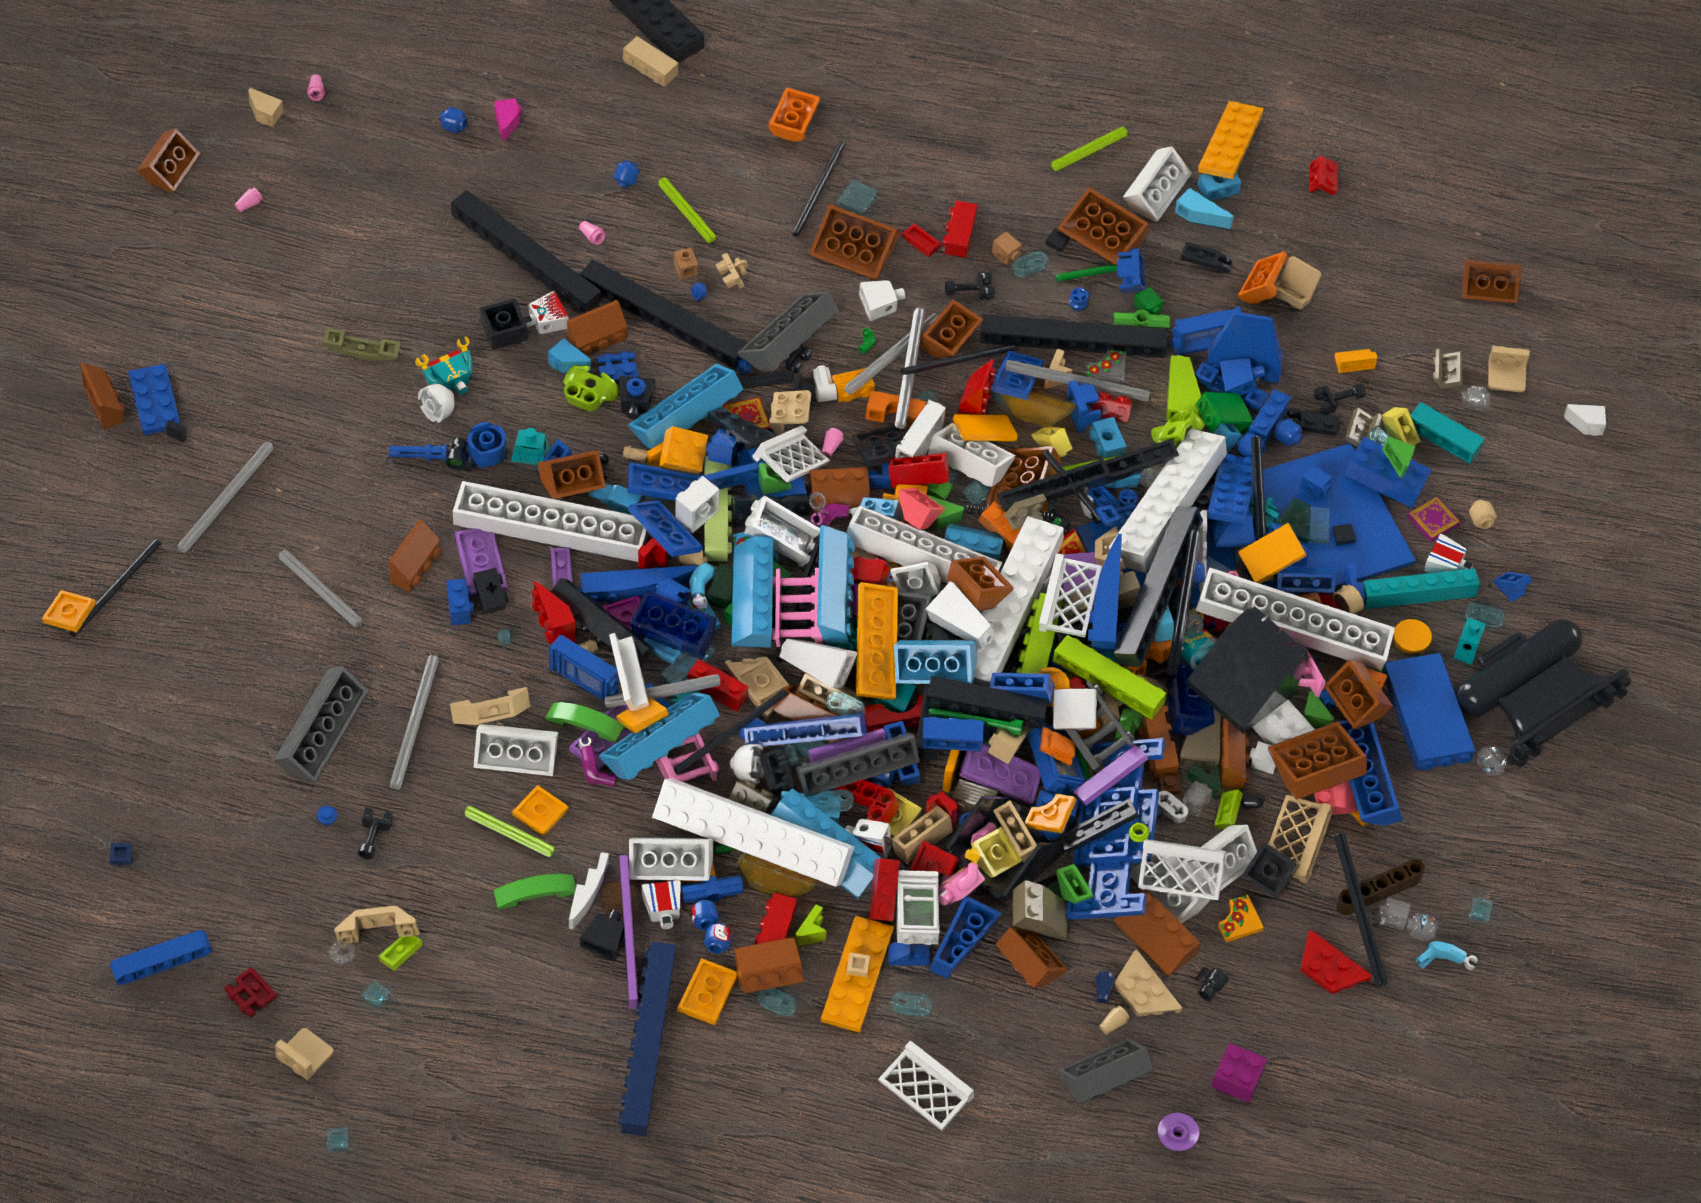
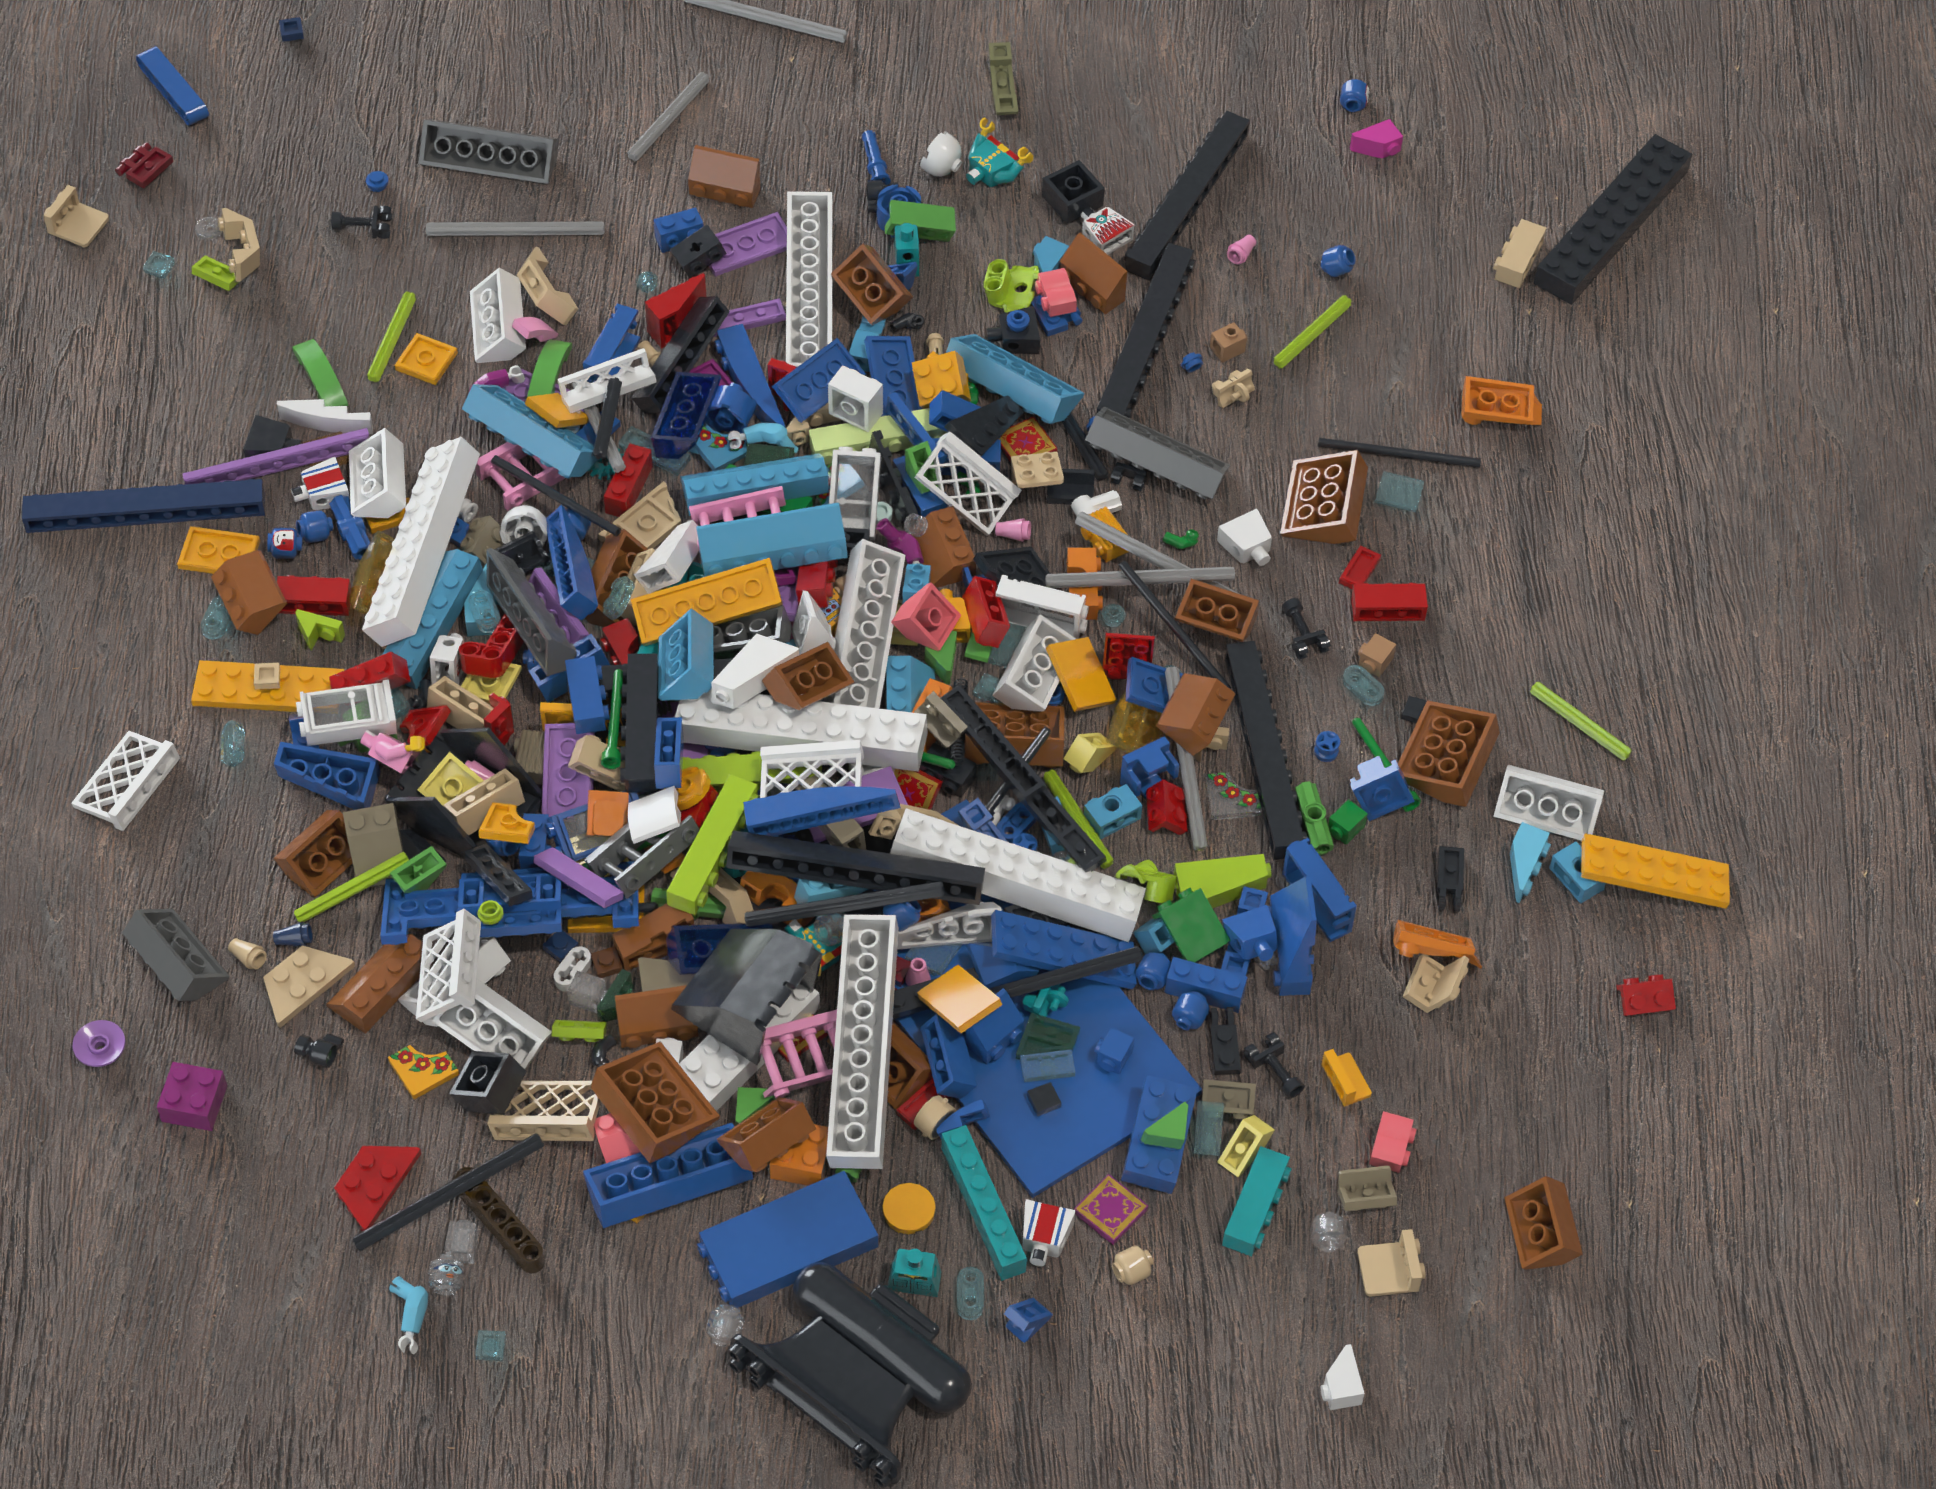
camera: 80 degrees right, 0 degrees up
none -> lime axle [294,852,409,922]
none -> bright pink slope [512,317,558,342]
none -> black axle [592,377,622,460]
none -> bright green panel [885,200,956,242]
none -> coral brick [1035,268,1077,317]
none -> dark orange slope [1156,673,1236,756]
none -> coral brick [1369,1111,1417,1173]

